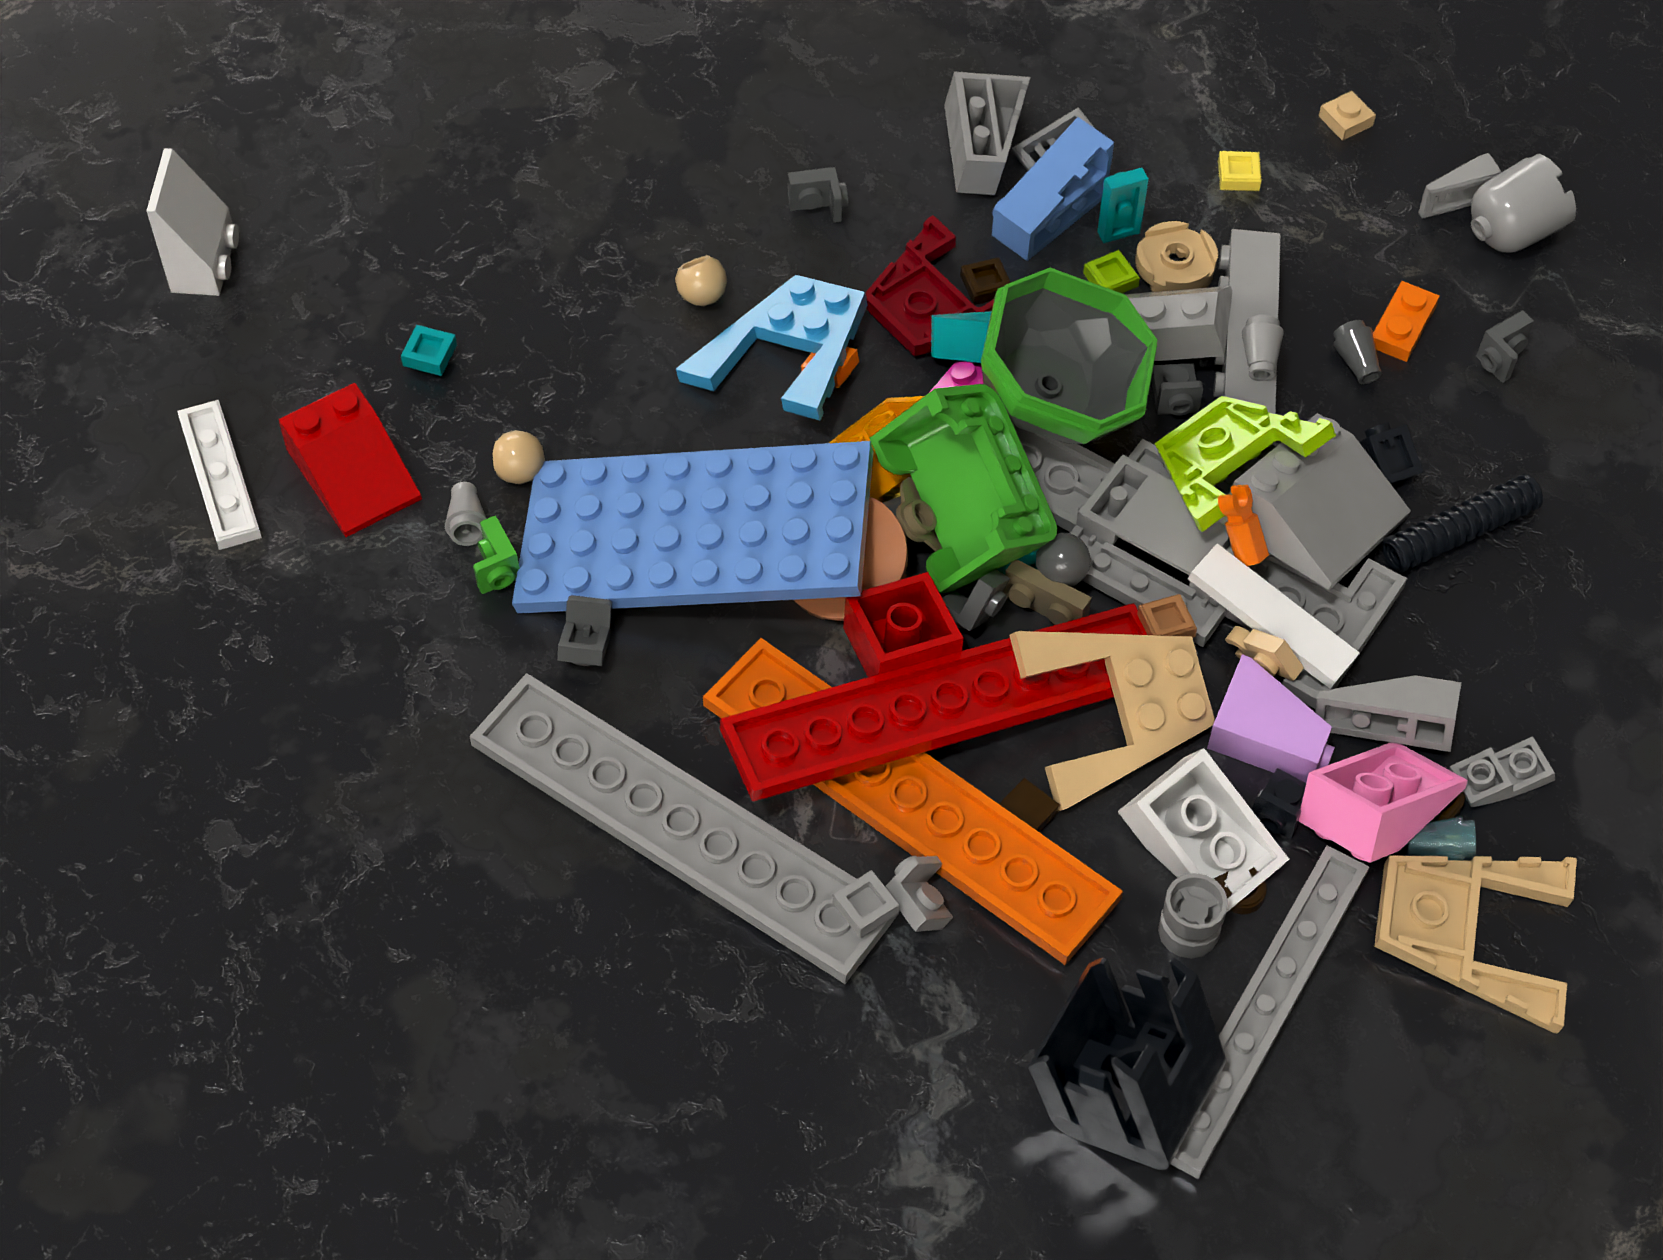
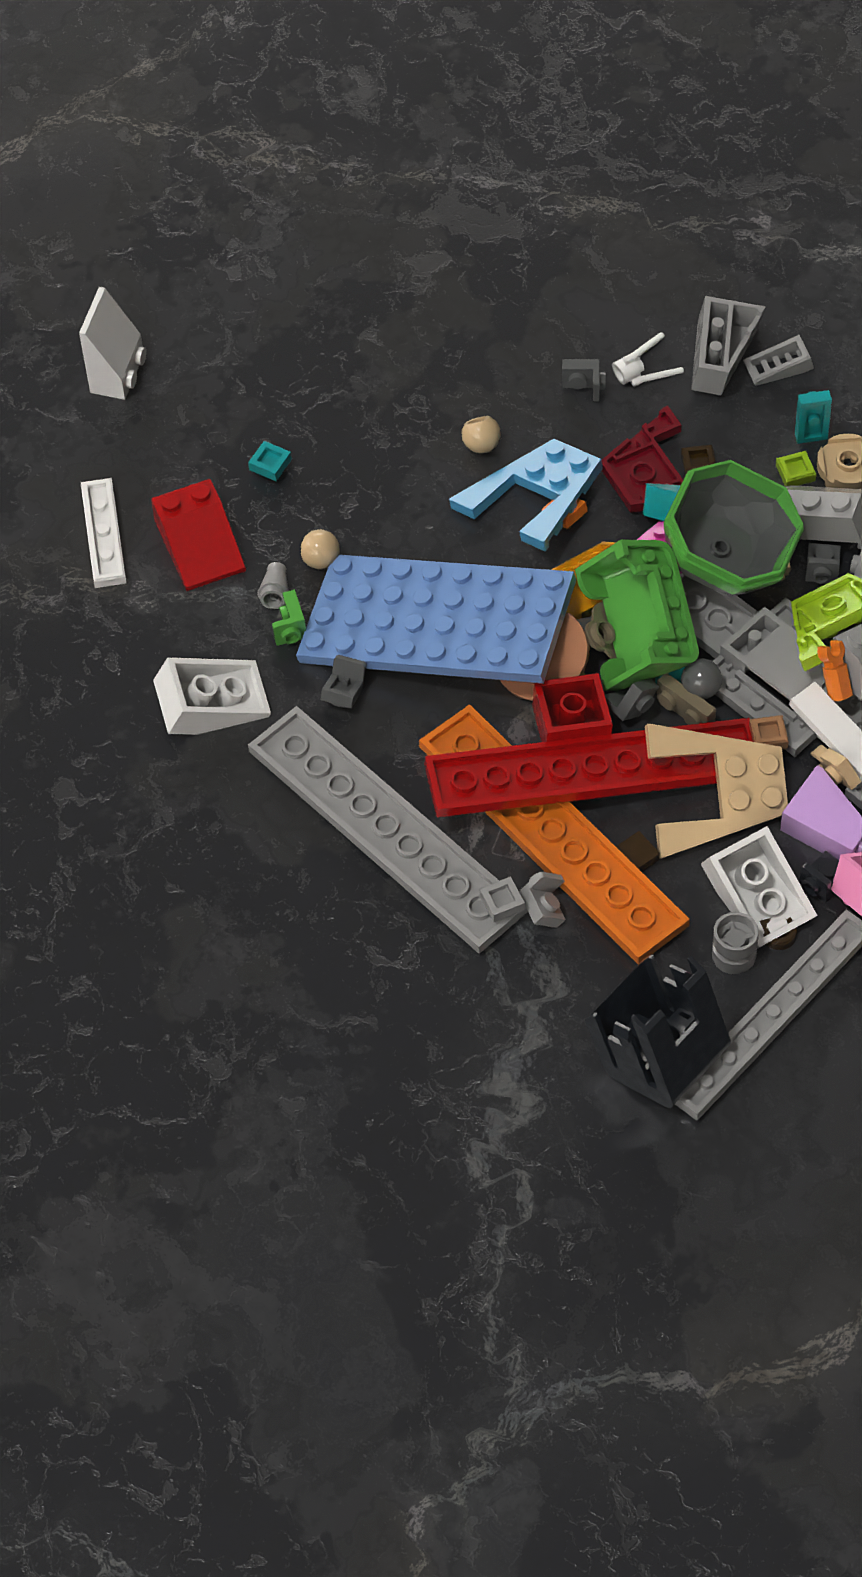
camera: 15 degrees right, 0 degrees up
medium blue wedge [992,117,1114,261] -> none
none -> white slope [153,658,271,735]
none -> white plant [612,332,684,387]

